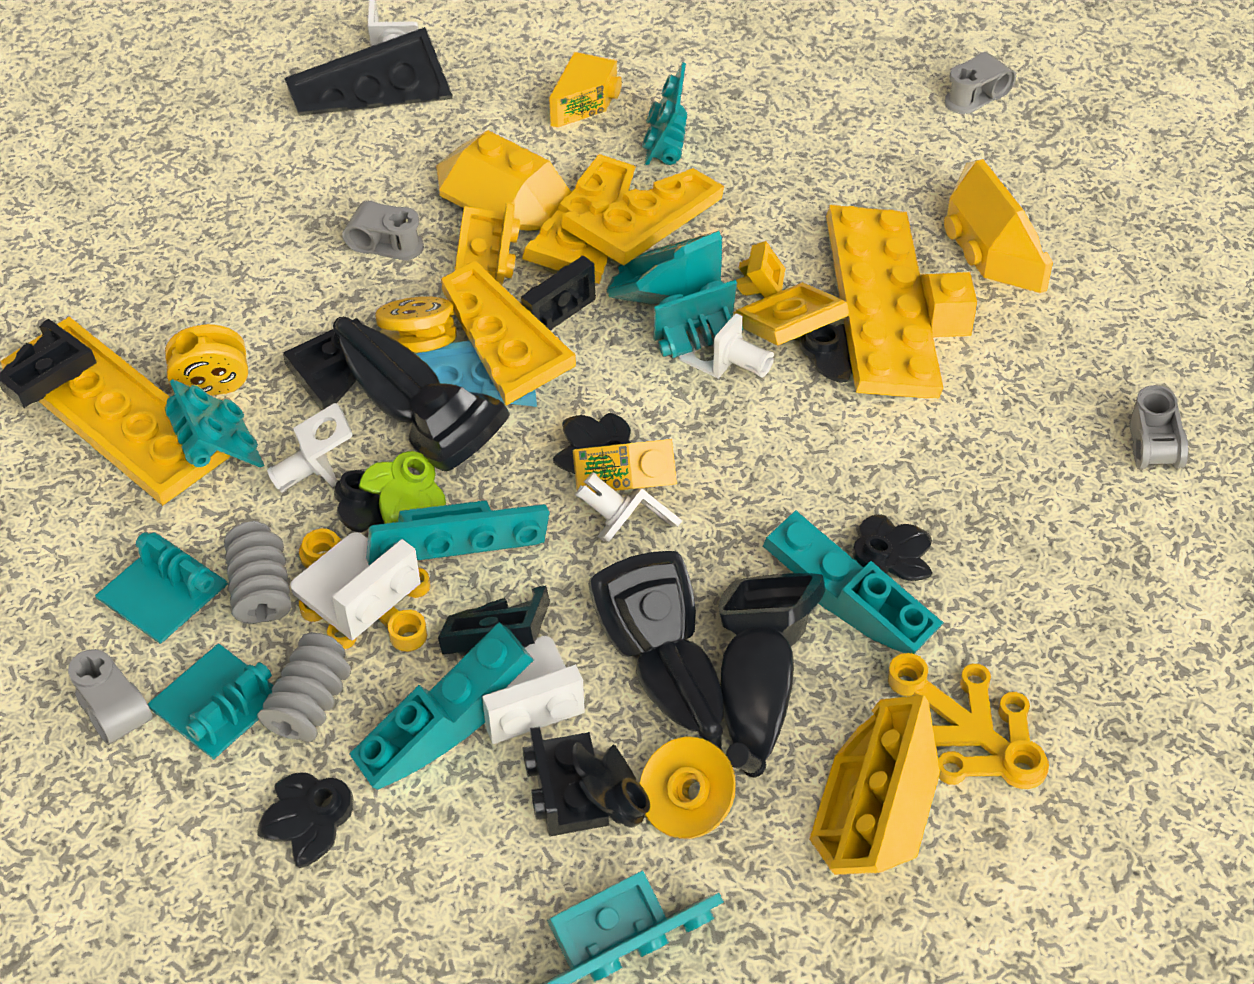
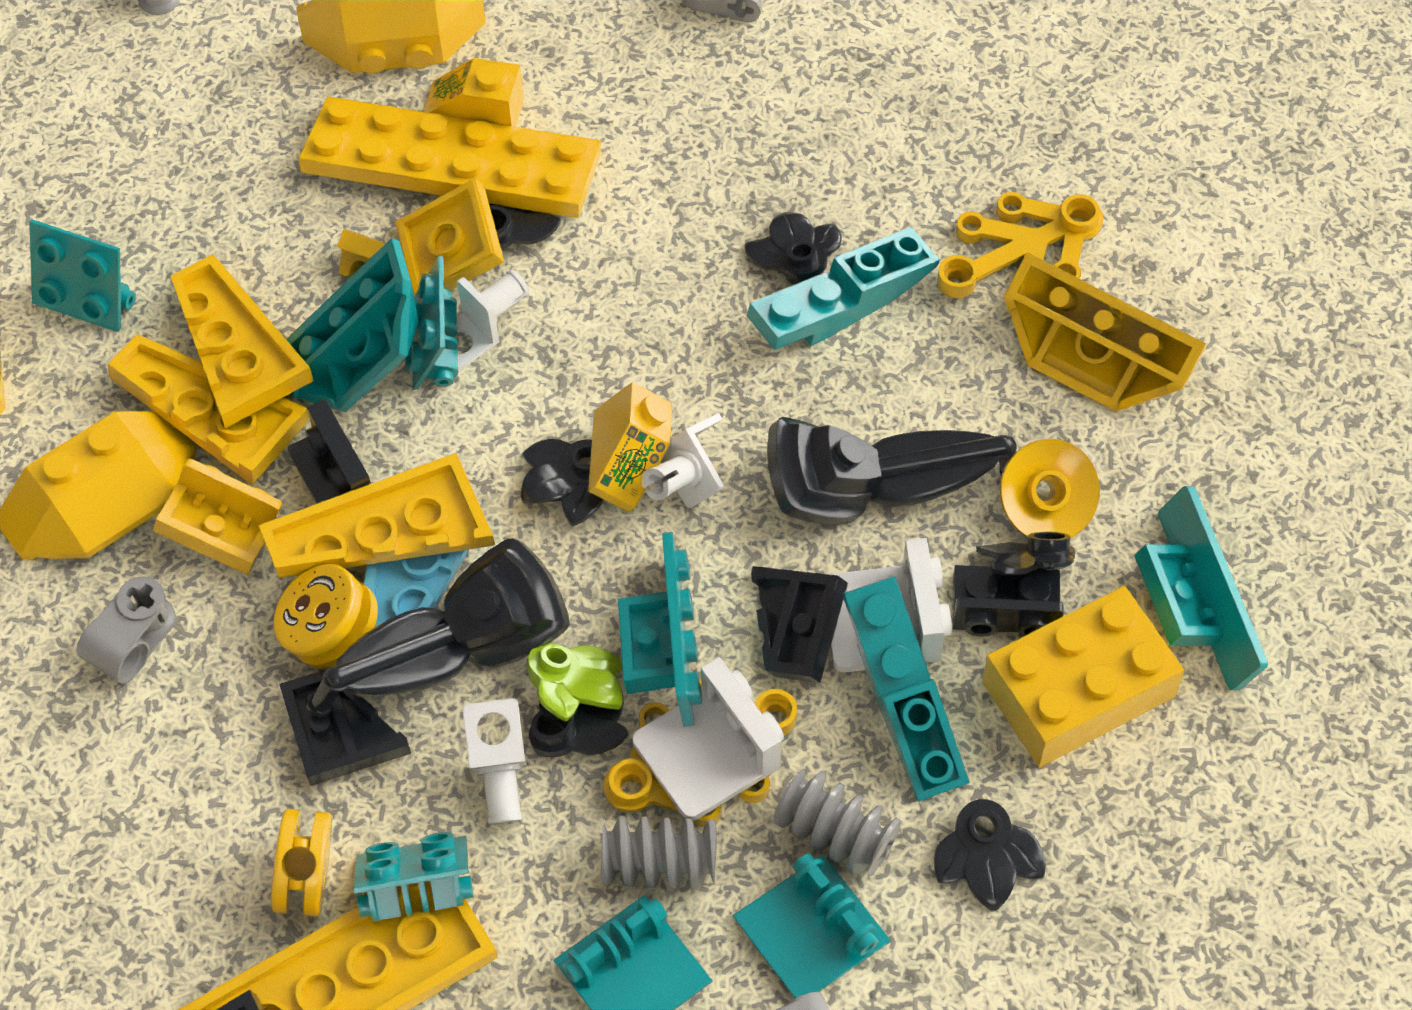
camera: 75 degrees left, 10 degrees up
black piece [718,573,826,778] -> none
none -> yellow brick [982,585,1185,768]

